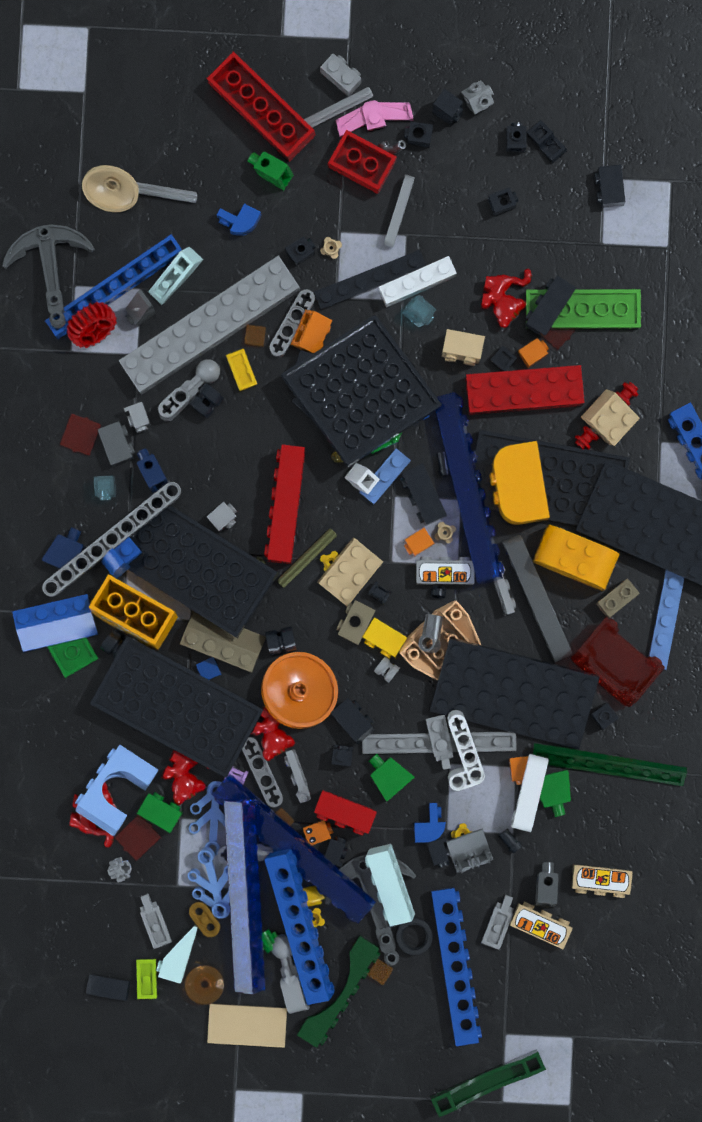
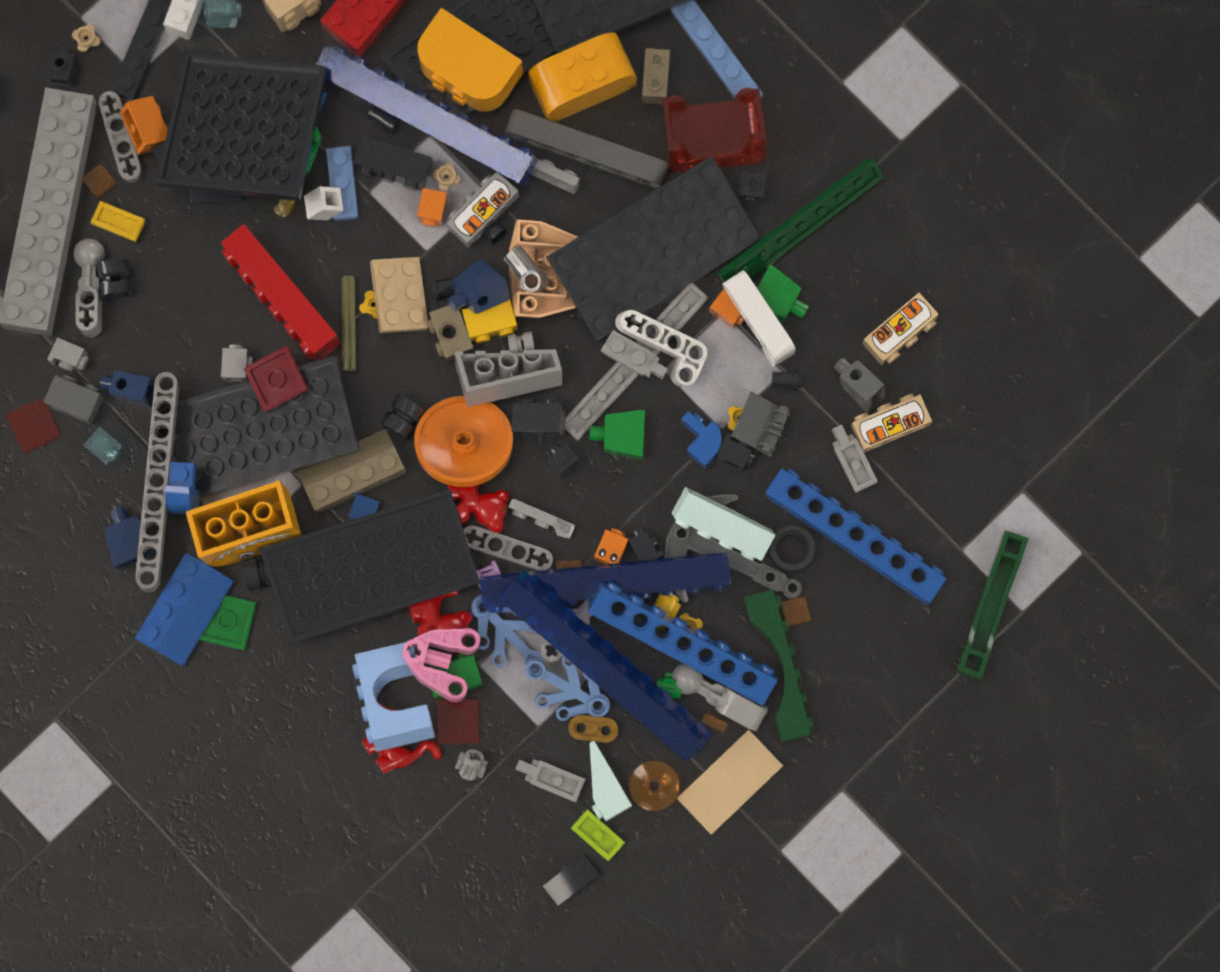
camera: 45 degrees left, 5 degrees down
red brick [314,790,377,835] -> none
none -> dark red tile [244,346,309,413]
none -> bright pink connector [402,629,480,702]
none -> dark blue torso [447,259,511,314]
none -> light grey wedge [454,349,562,407]
none -> clear orange tile [701,714,727,734]

